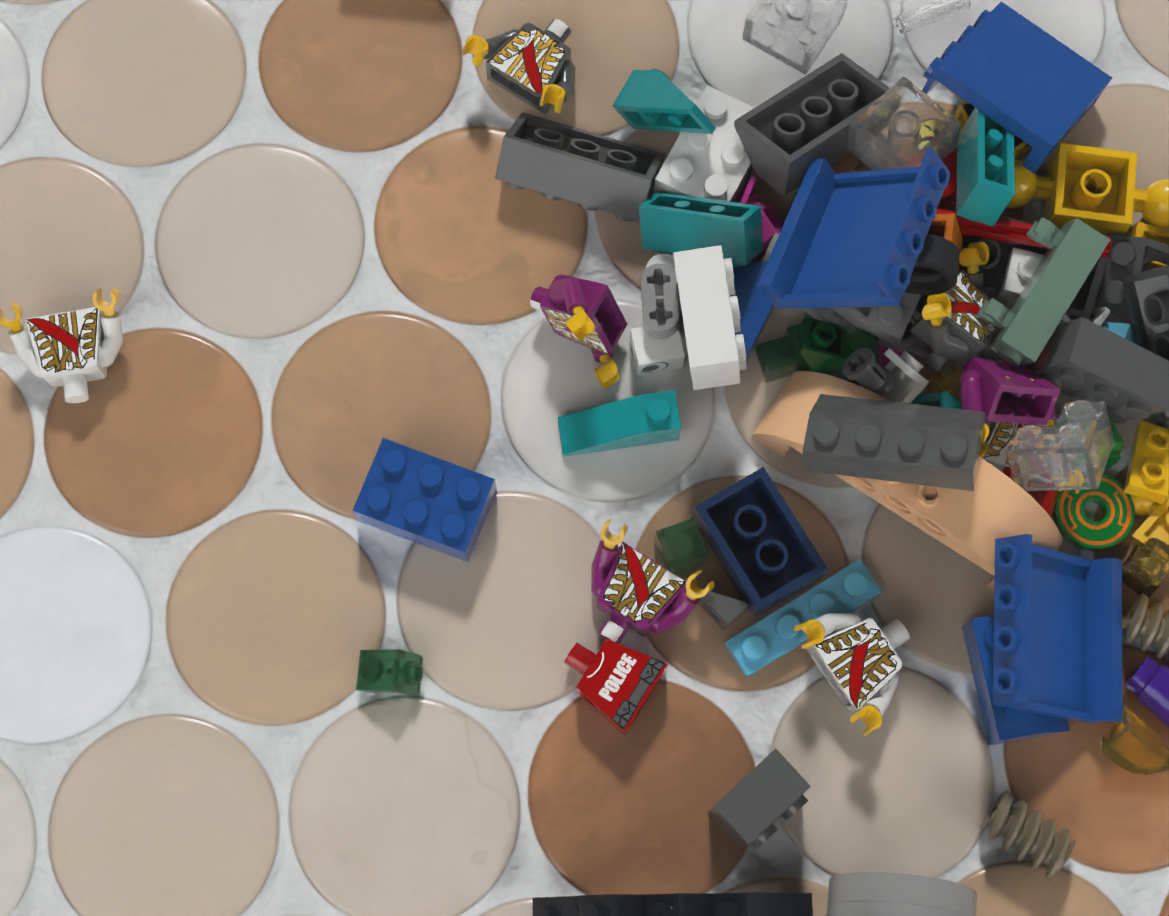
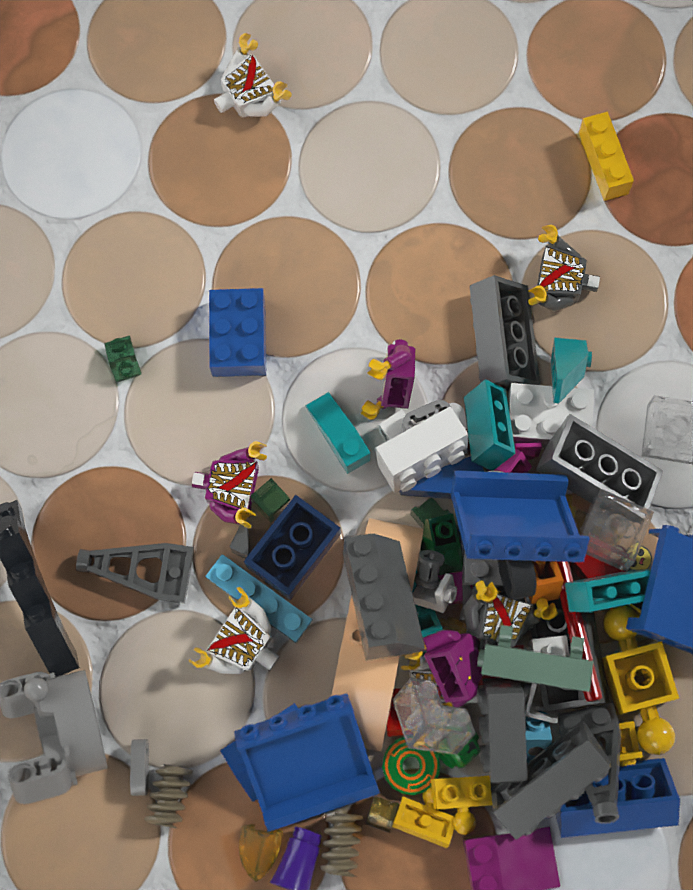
camera: 70 degrees right, 0 degrees up
red torso [564,639,667,735] -> none
dark grey brick [708,748,811,849] -> none
none -> dark grey plate [76,543,194,604]
none -> light grey beam [130,739,149,796]

